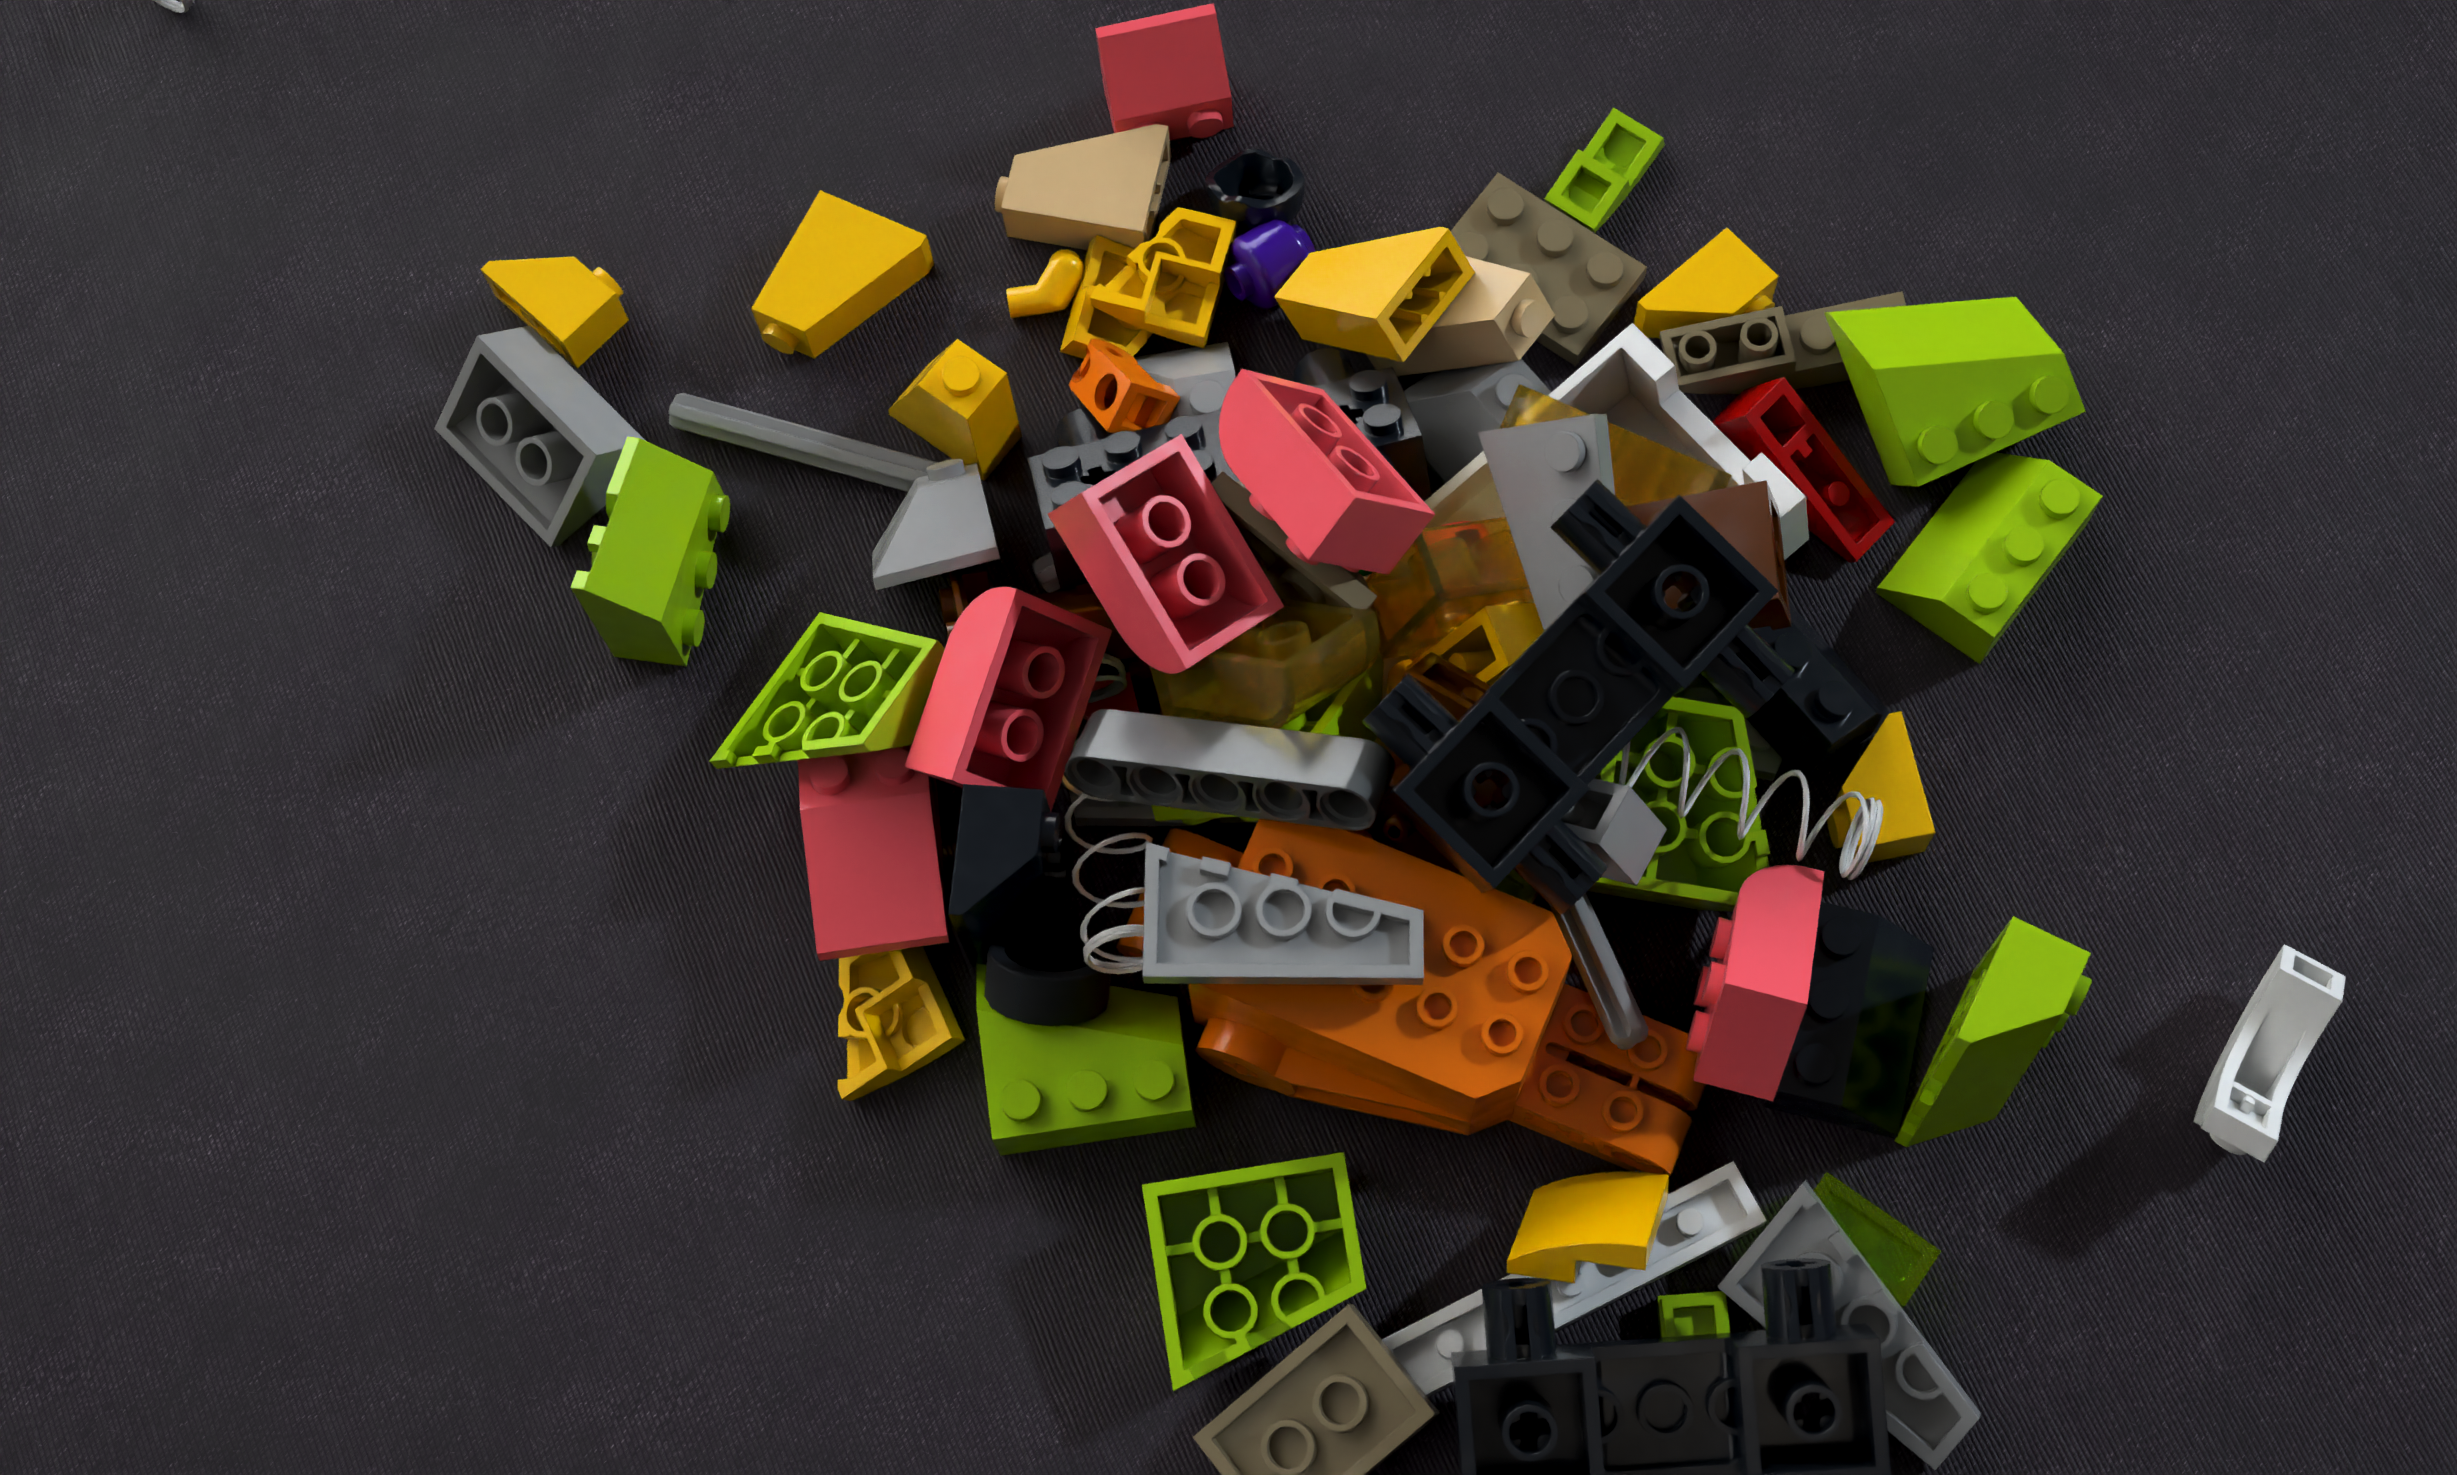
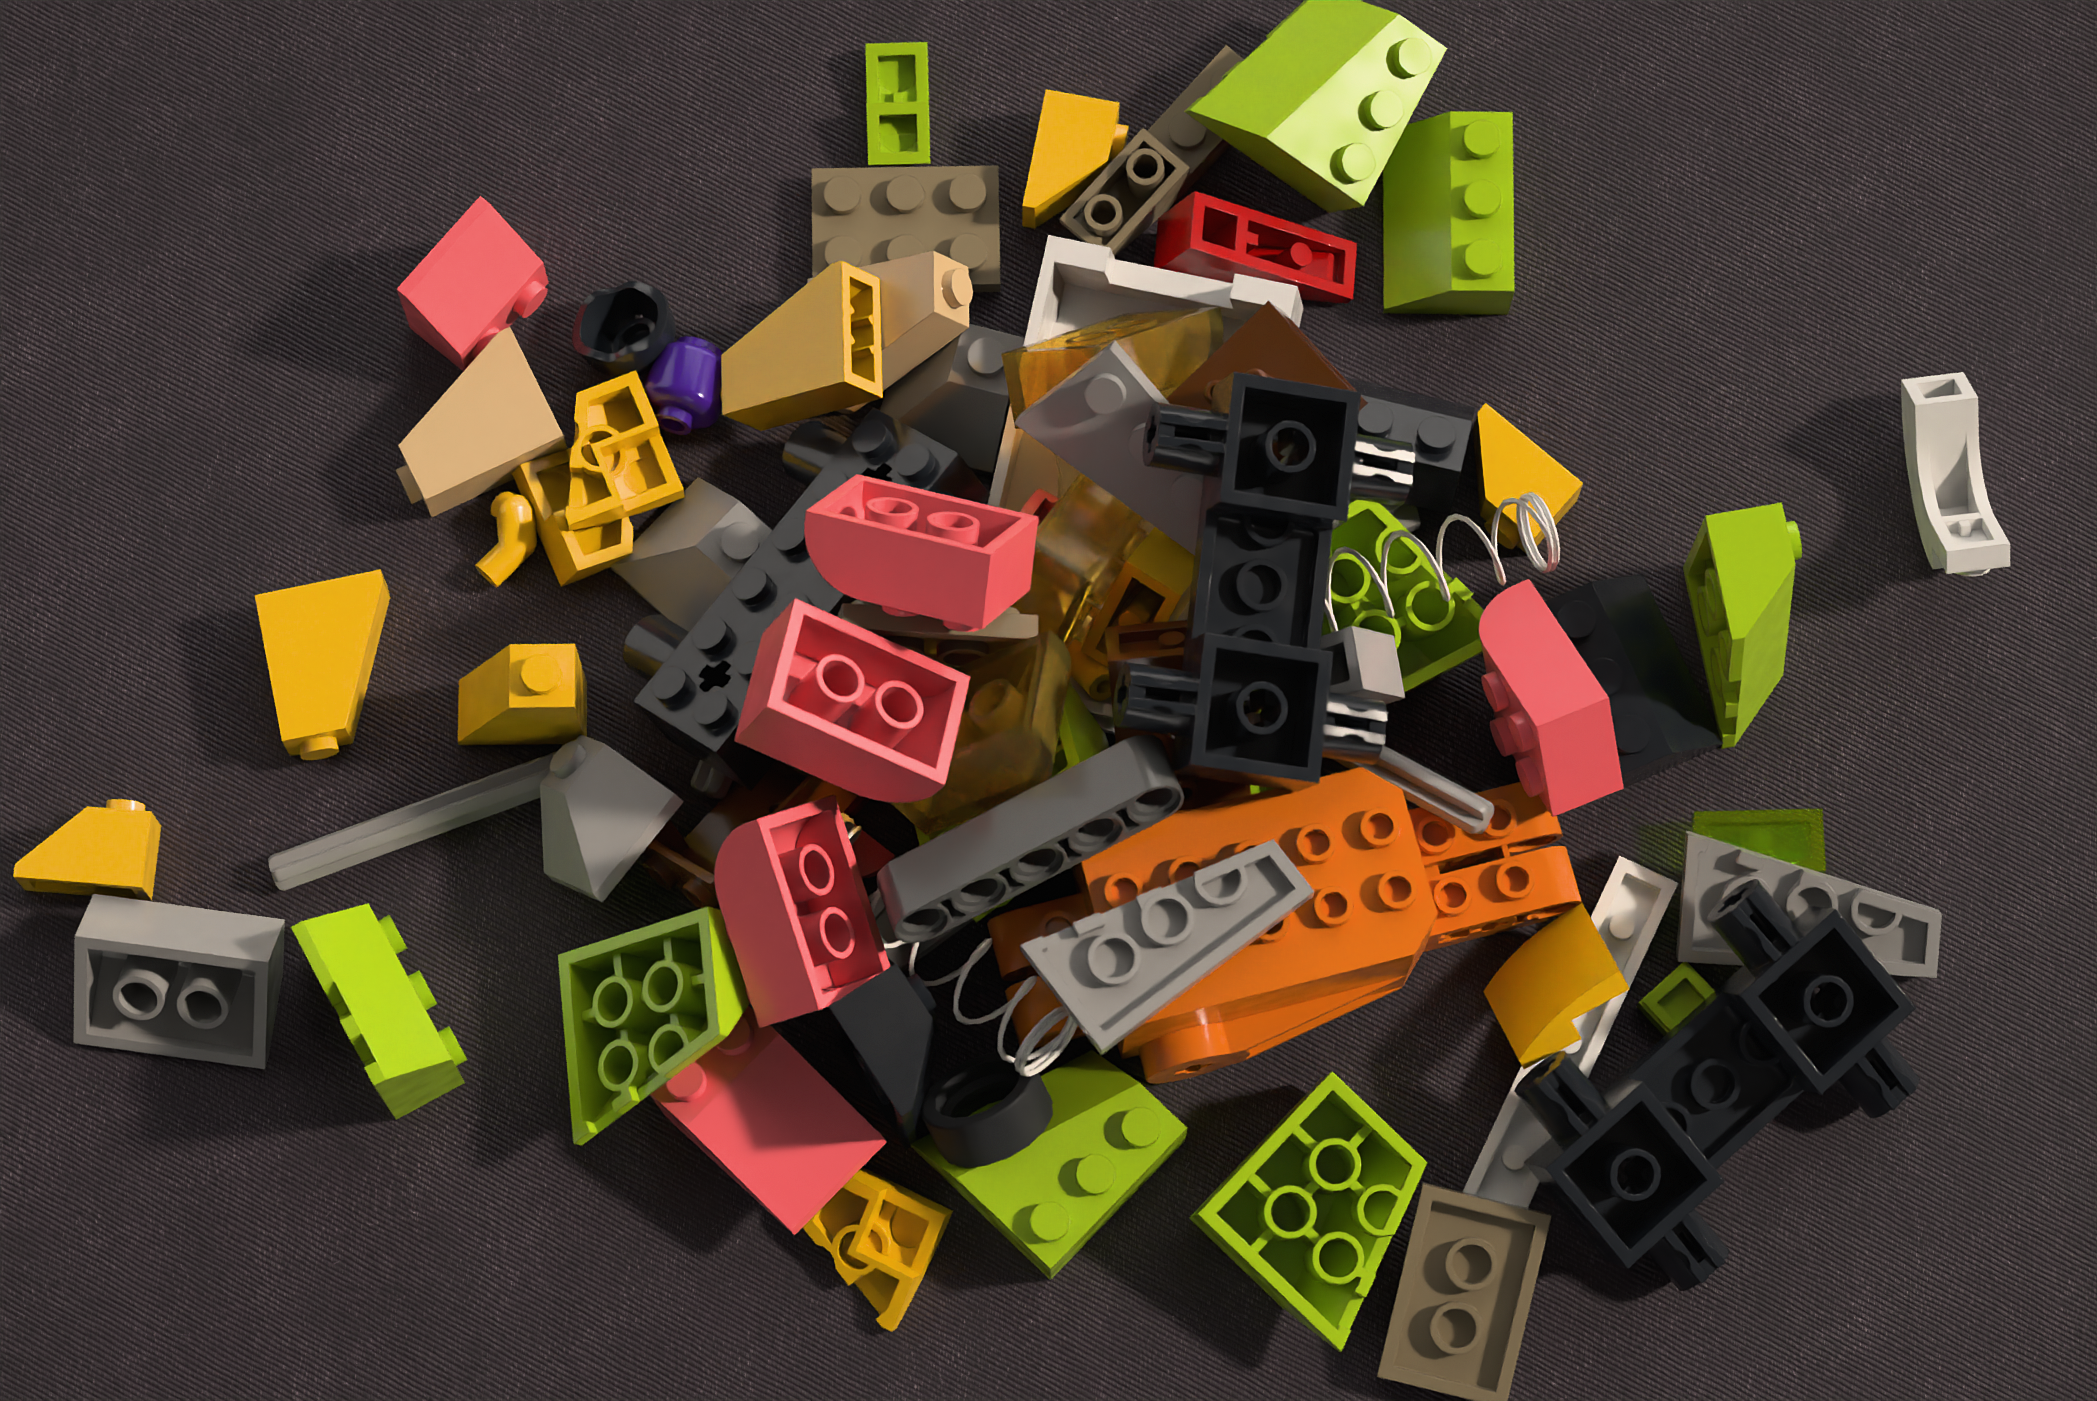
camera: 45 degrees left, 5 degrees up
orange leg [1069,339,1181,433] -> none

